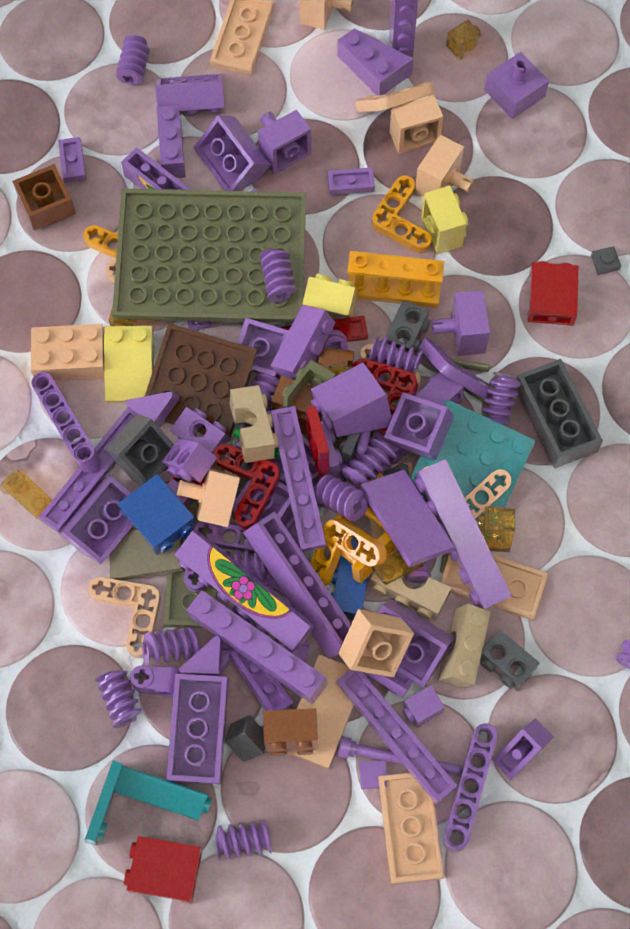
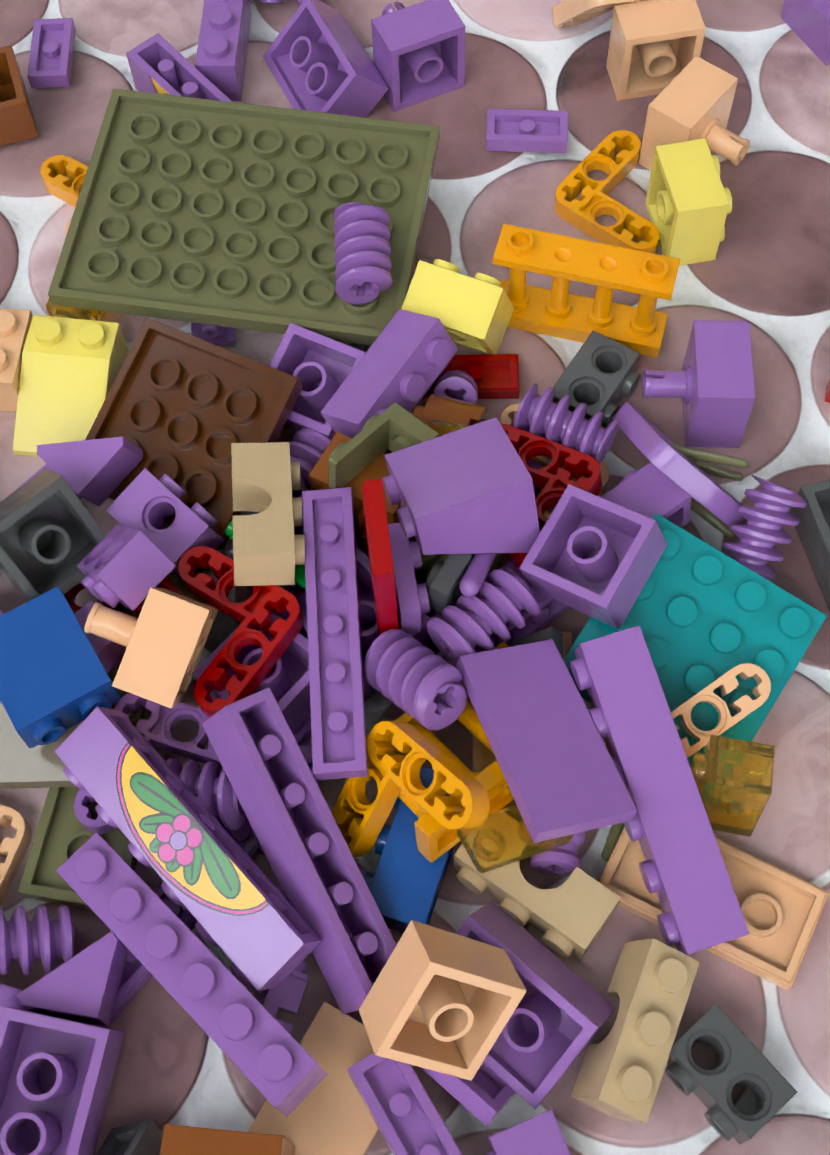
camera: 10 degrees right, 5 degrees down
medium lavender plate [228,650,293,711] -> none

